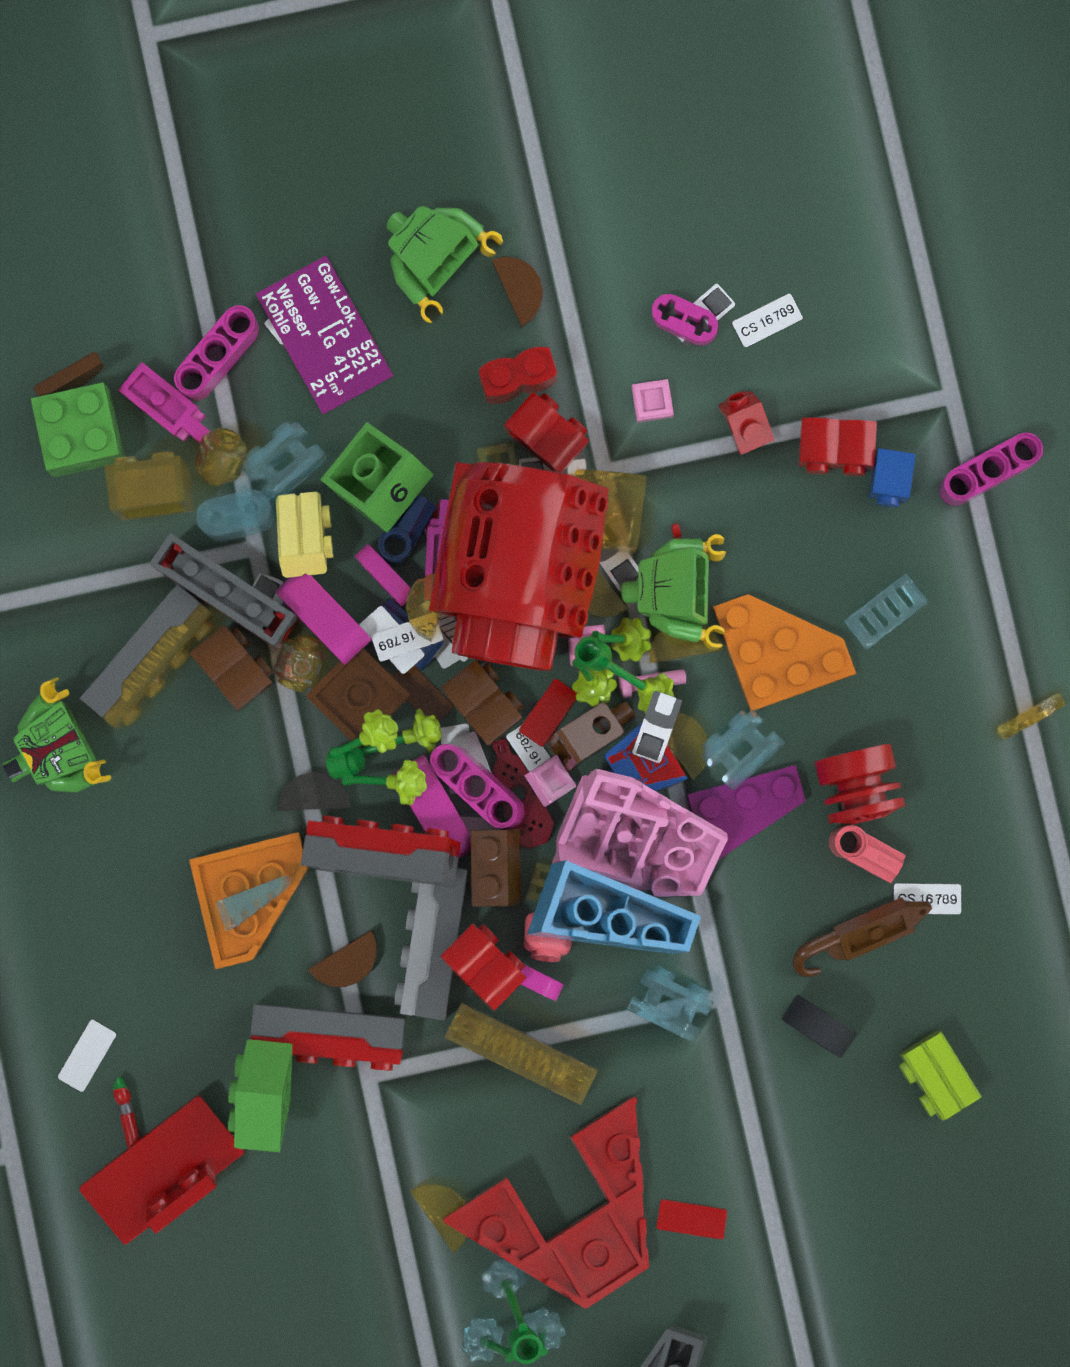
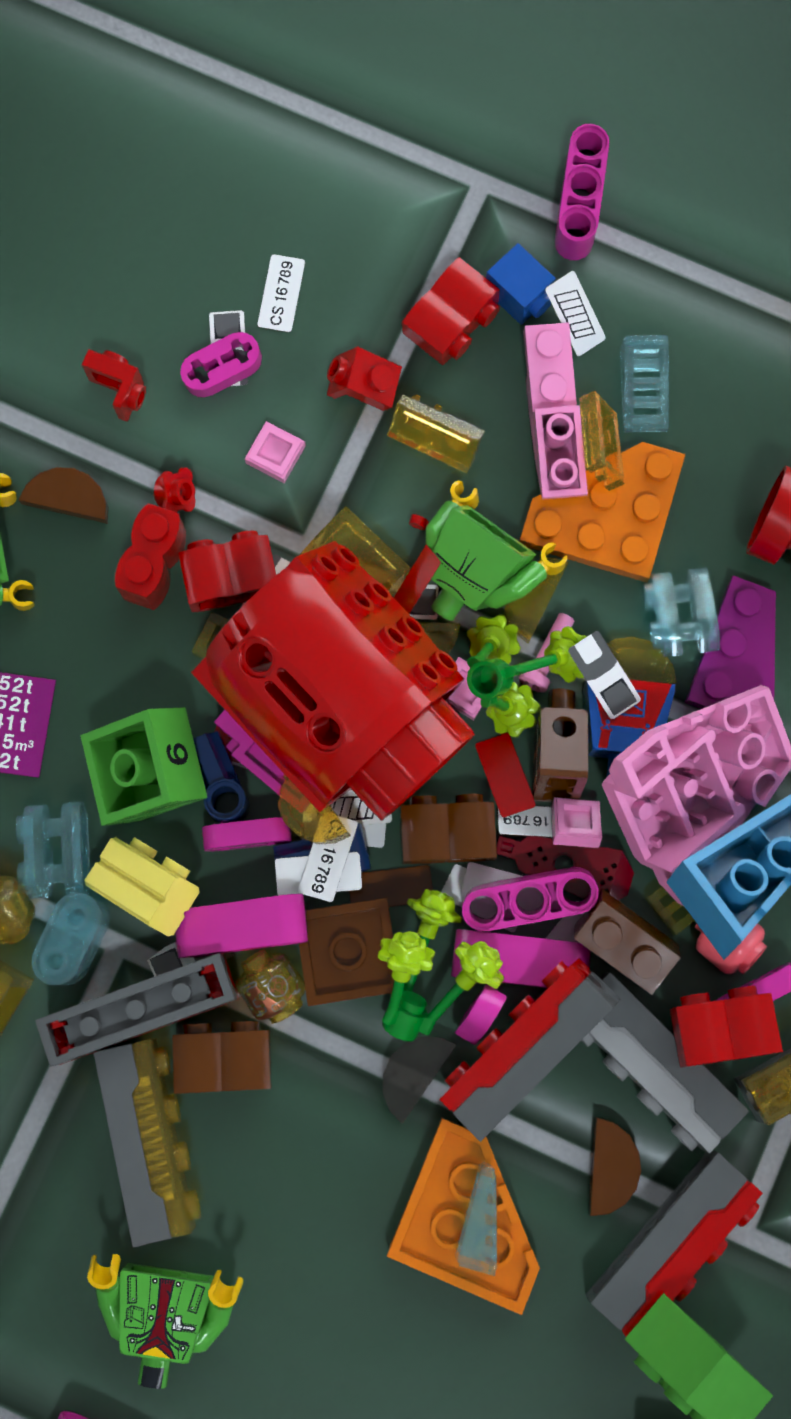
camera: 55 degrees left, 5 degrees down
none -> red bracket [81,349,146,422]
none -> red plate [154,467,196,512]
none -> clear yellow plate [387,394,485,473]
none -> red sticker [393,544,441,614]
none -> dark pink beam [454,984,507,1046]
none -> bright pink slope [523,322,588,500]
none -> white sticker [545,271,605,356]
none -> clear yellow tile [579,391,625,491]

